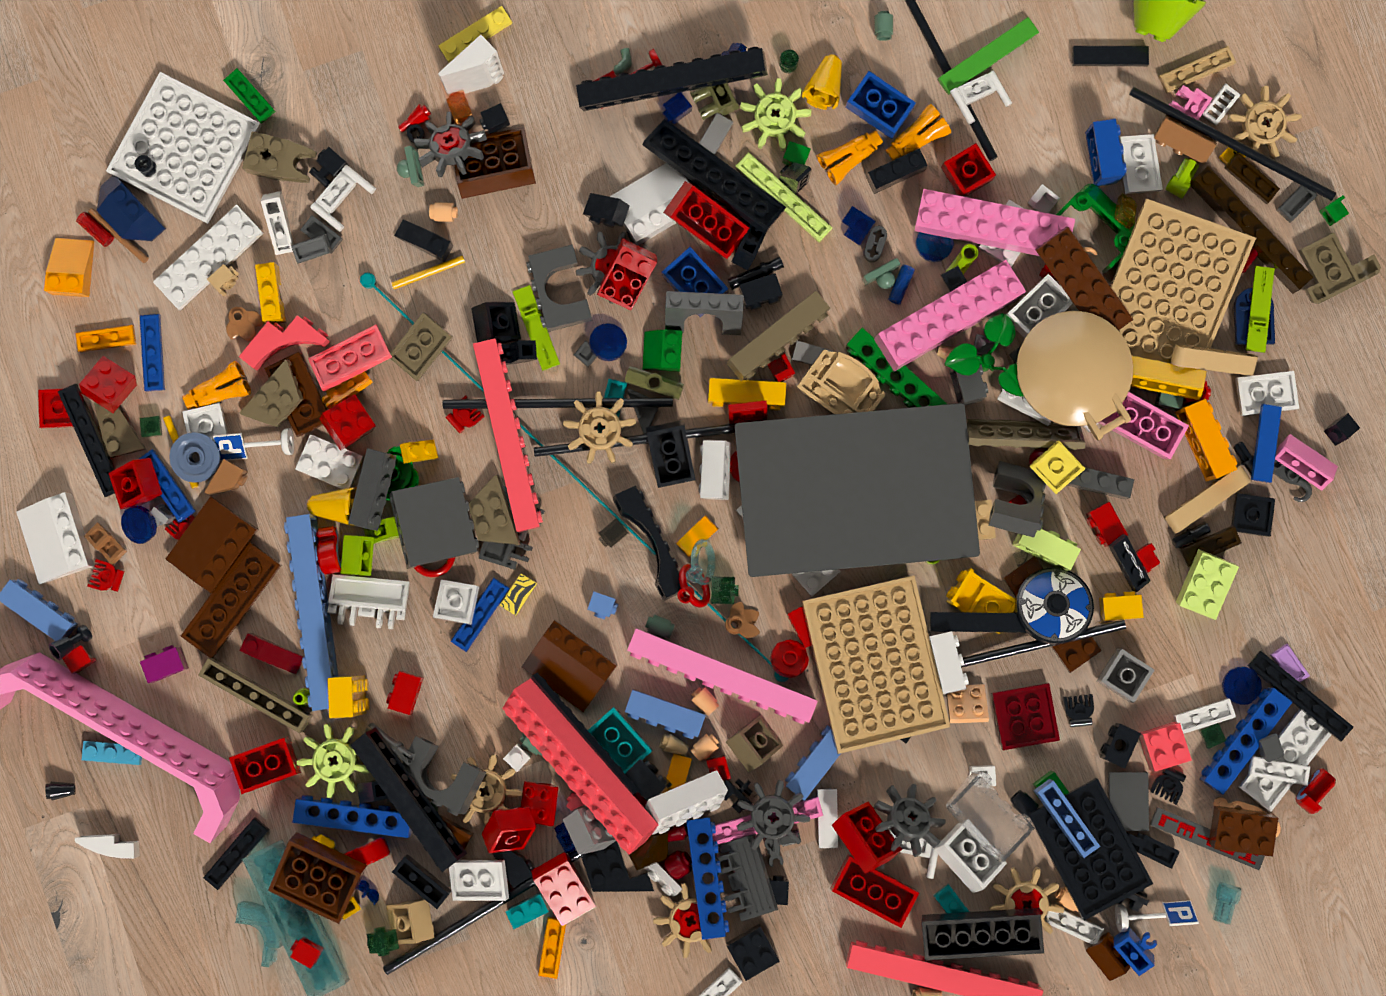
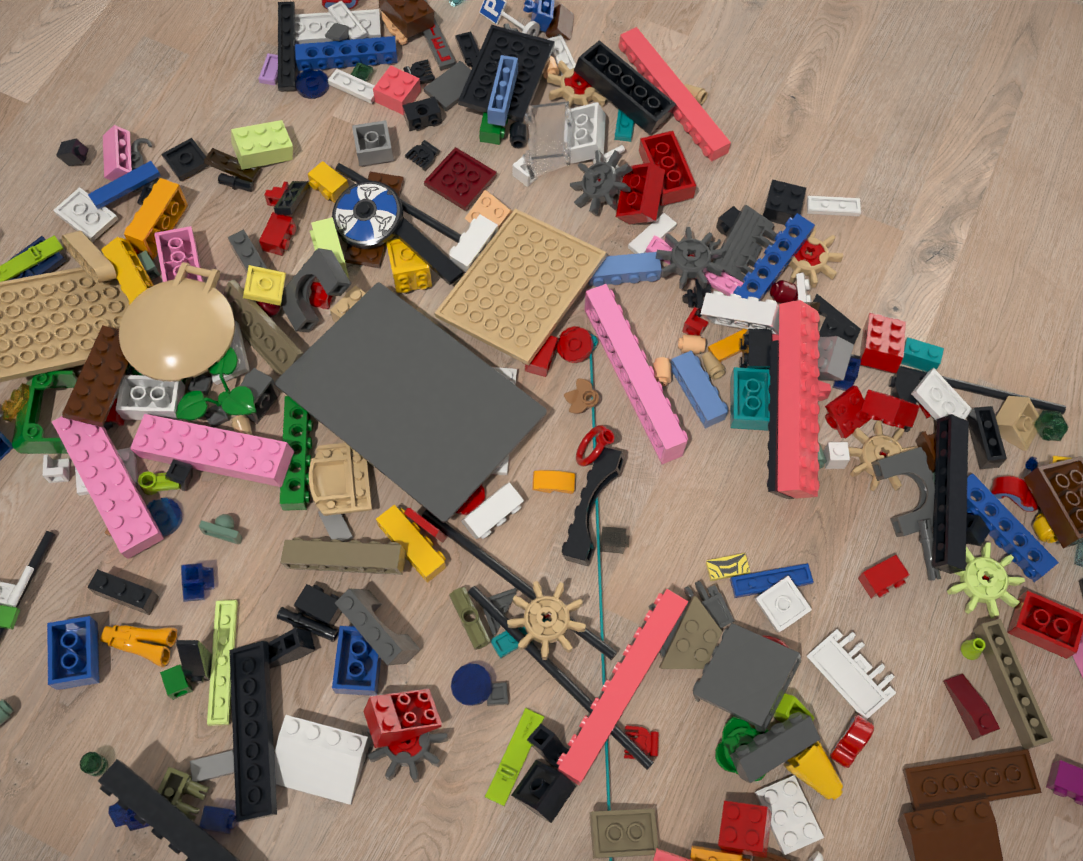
camera: 135 degrees left, 20 degrees down
medium blue brick [284,514,339,711] -> none
yellow brick [328,675,369,718] -> none
lime brick [341,535,374,576] -> none
yellow plate [400,440,438,463] -> none
reddish brown slope [522,620,618,712] -> none
dark grey arch [526,244,592,332] -> none
light orange tile [538,916,566,979] -> none
black brick [583,193,630,228] -> none
medium blue brick [587,592,618,620] -> none
green slope [642,330,682,372] -> none
sand green brick [645,614,675,639] -> none
black brick [646,420,696,488] -> none
red brick [663,181,749,259] -> none
clear light blue piece [686,539,715,585] -> none
clear green brick [711,576,739,604] -> none
dark tan slope [726,715,783,773] -> none
yellowish green gear [740,78,811,151] -> none
red panel [768,353,795,382] -> none
yellow cone [802,54,842,110] -> none
dark grey beam [864,226,887,262] -> none
light orange piece [885,104,951,160] -> none
blue piece [888,264,915,305] -> none
red brick [941,143,996,197] -> none
tan beam [1164,465,1252,534] -> none

